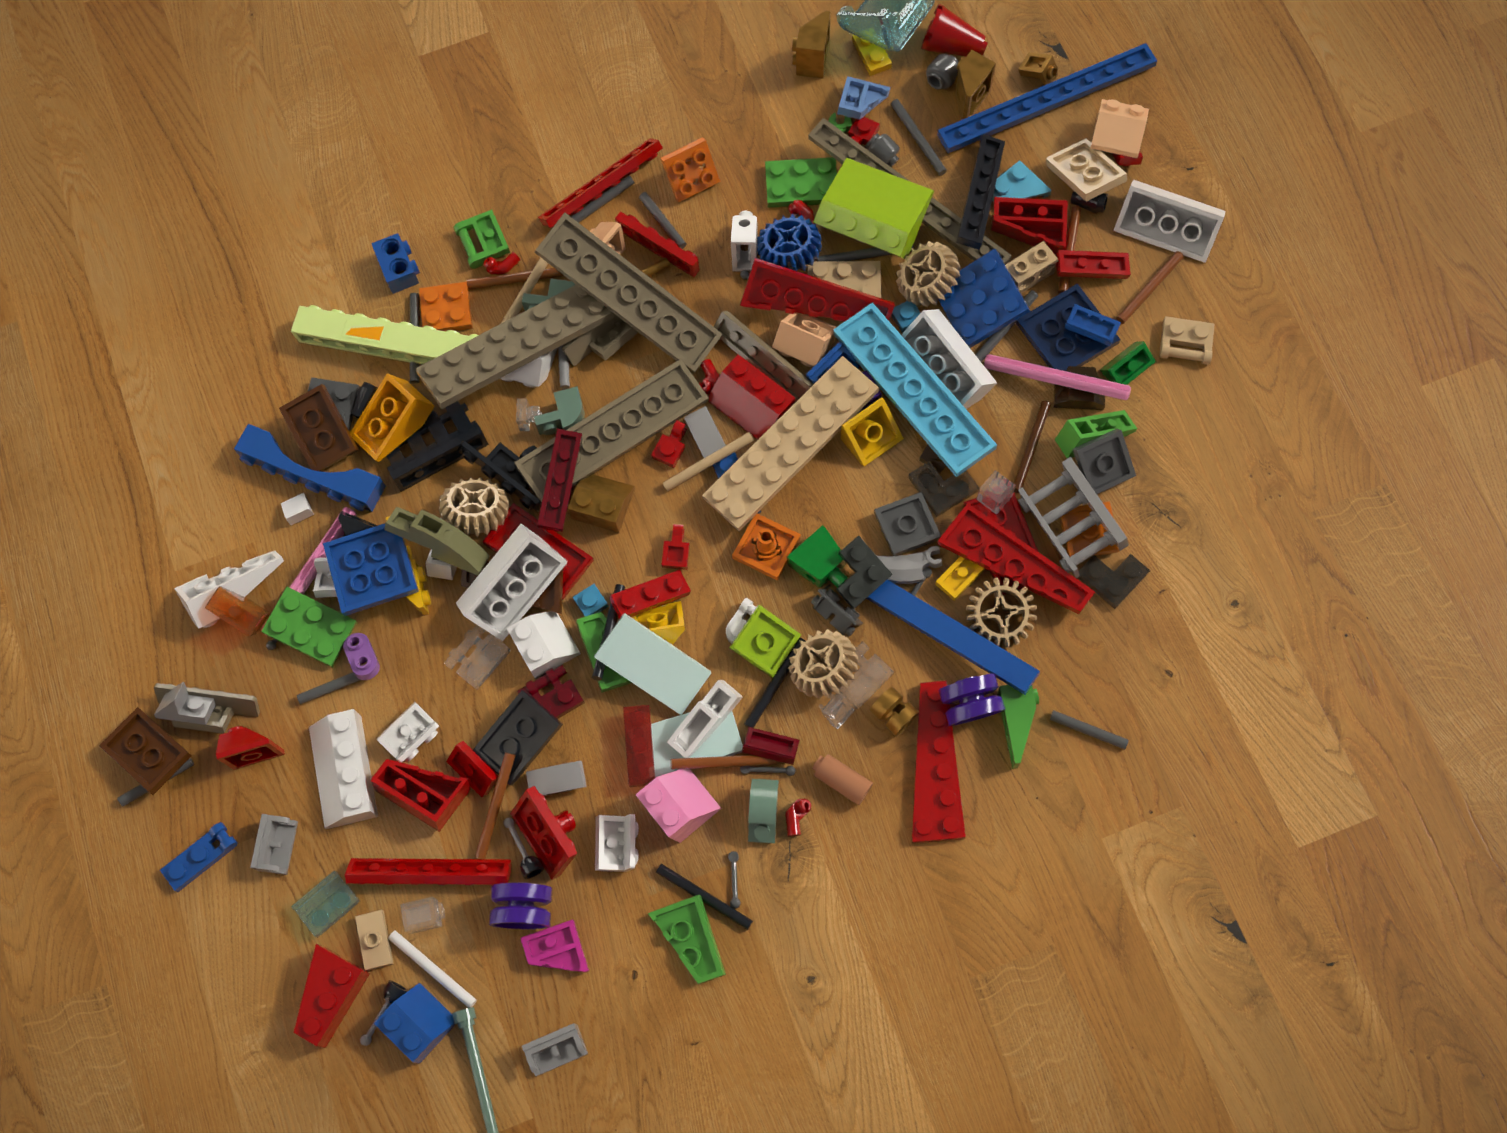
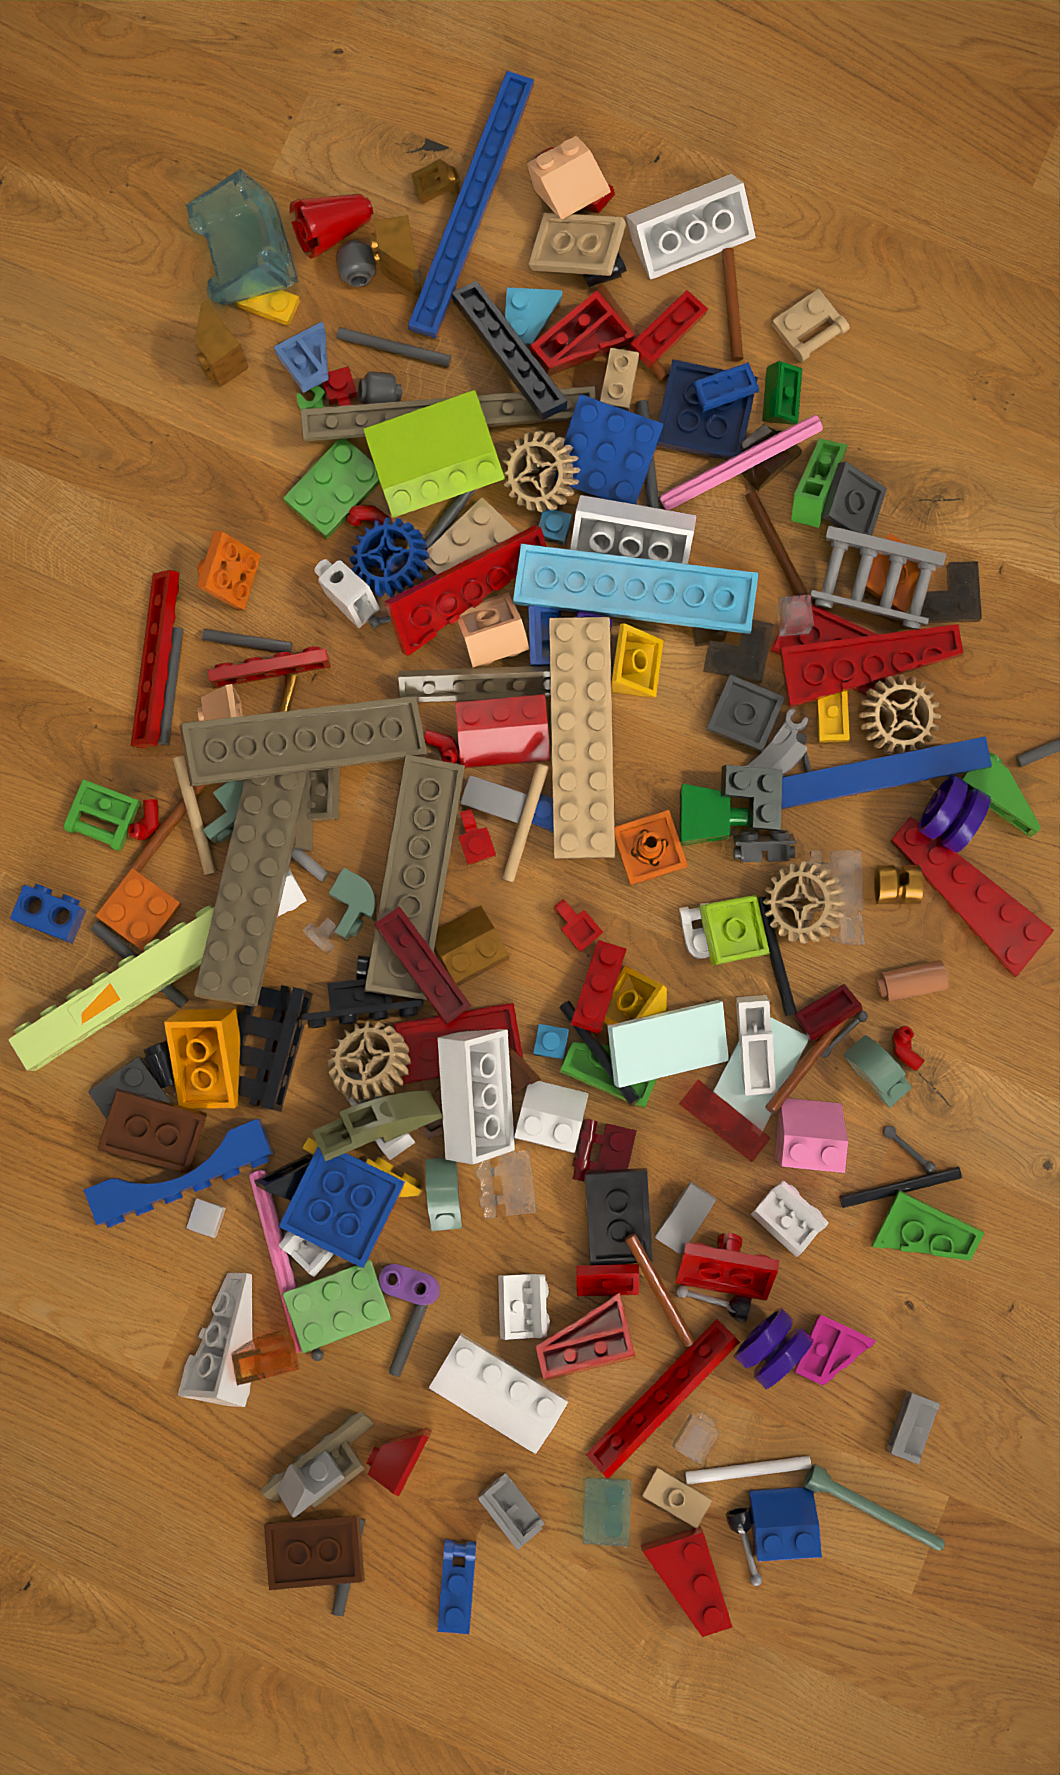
camera: 50 degrees left, 10 degrees up
none -> sand green brick [425,1158,462,1231]

